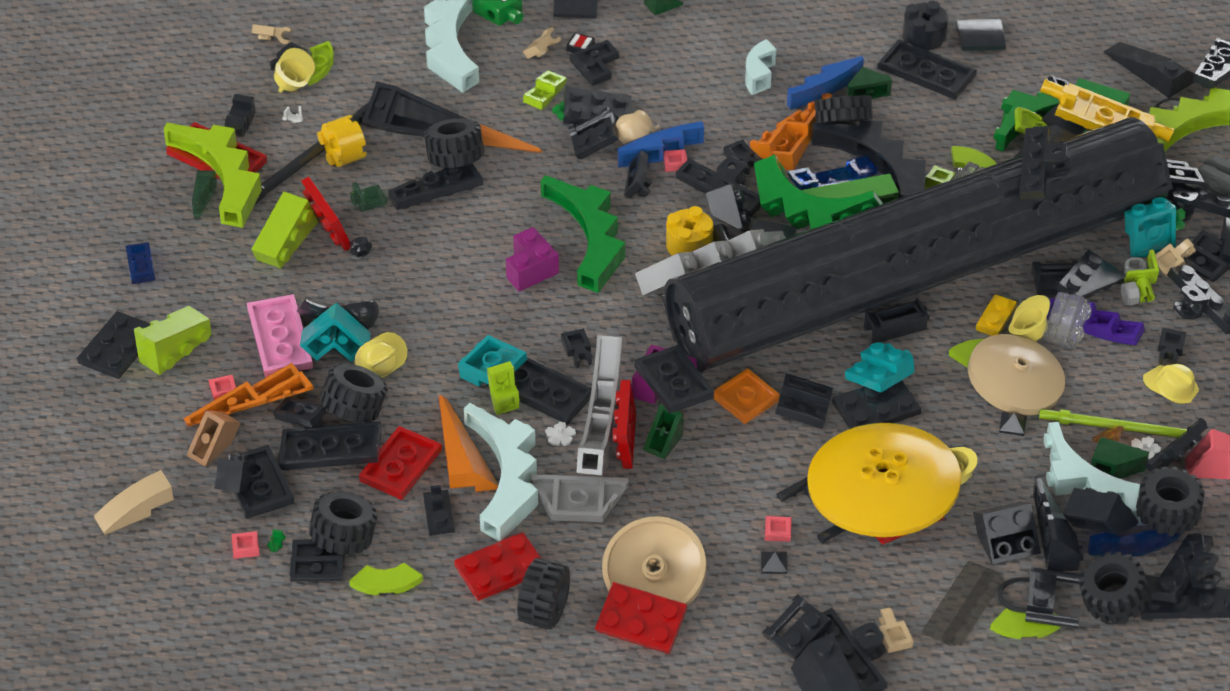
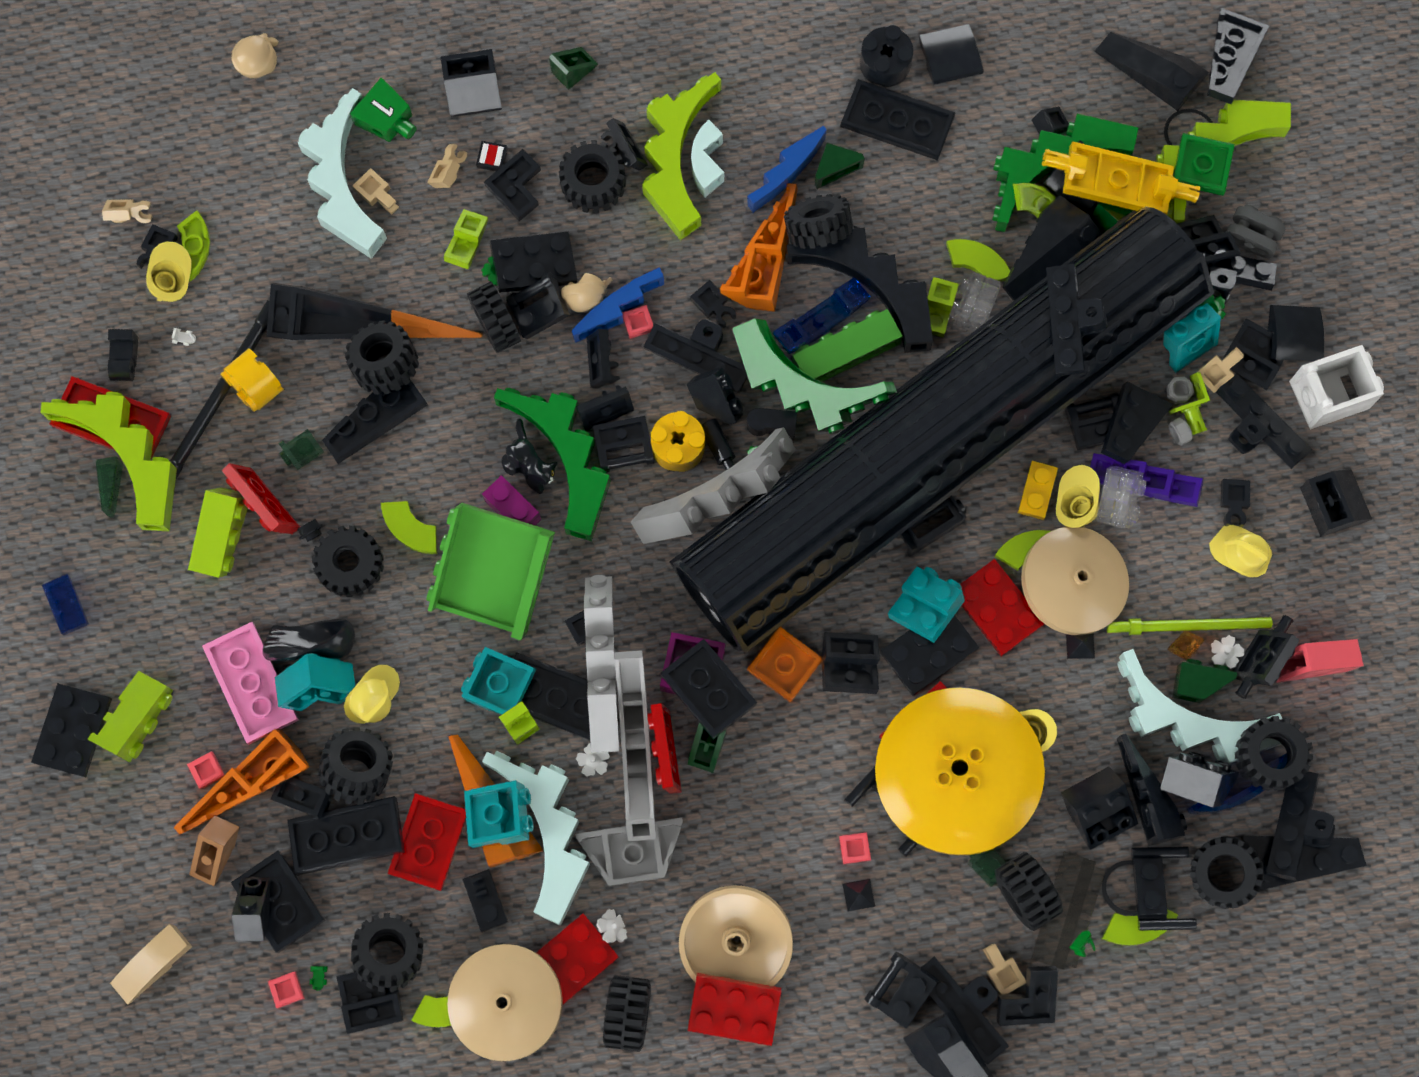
camera: 10 degrees left, 30 degrees up
none -> black tyre [312,525,384,597]
none -> tan plate [352,168,399,215]
none -> lime tile [381,501,437,554]
none -> bright green panel [426,503,555,640]
none -> tan dish [447,944,563,1061]
none -> teal plate [464,780,534,848]
none -> black tyre [467,282,521,353]
none -> black animal [501,418,558,494]
none -> black tyre [559,140,626,213]
none -> black plate [576,385,635,431]
none -> light grey arch [584,575,619,753]
none -> black plate [593,416,655,473]
none -> white plant [596,909,627,943]
none -> black plate [601,118,648,171]
none -> lime arch [642,72,721,241]
none -> red plate [960,559,1044,657]
none -> clear green bracket [967,849,1006,888]
none -> black tyre [995,852,1063,931]
none -> black plate [997,965,1058,1026]
none -> green piece [1069,931,1096,957]
none -> green tile [1173,133,1235,196]

